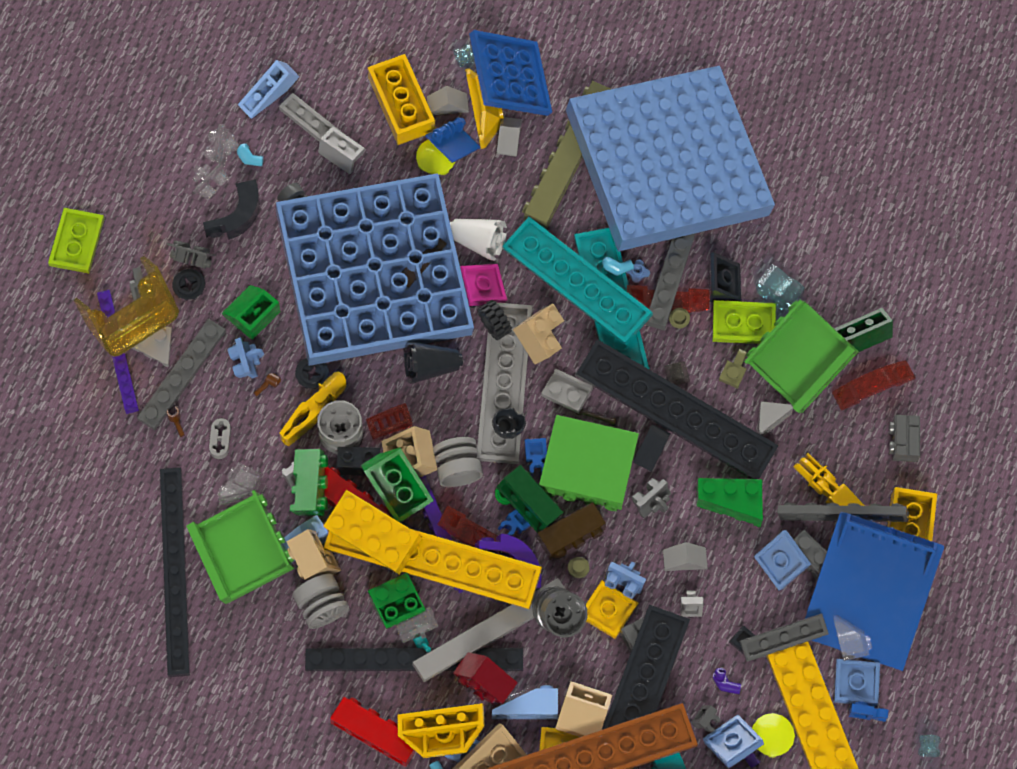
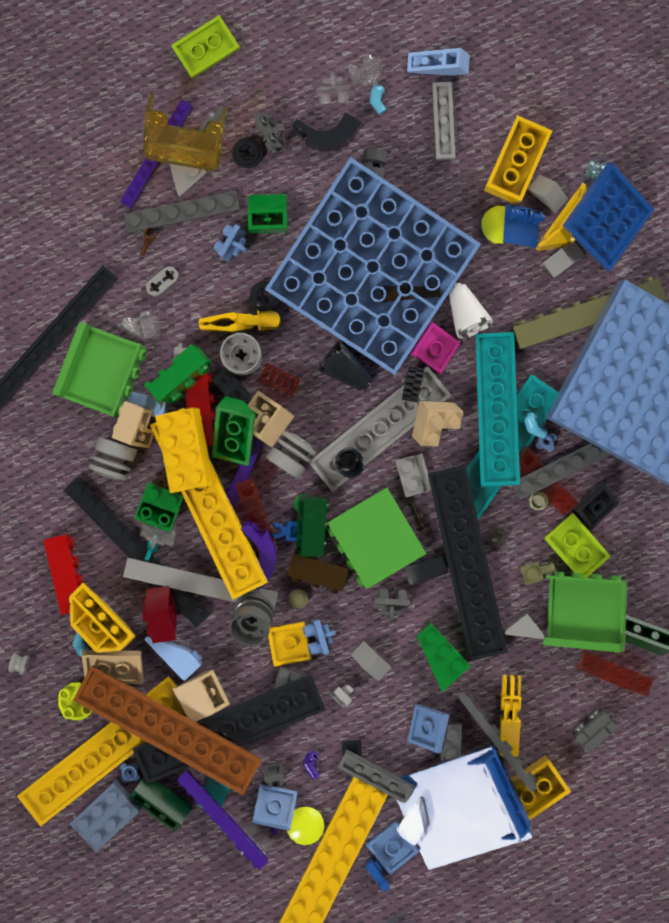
camera: 50 degrees right, 20 degrees up
reddish brown hand [253,373,281,397] -> none
light grey panel [318,126,365,174] -> none
blue plate [525,438,547,476] -> none
clear light blue brick [756,265,805,311] -> none

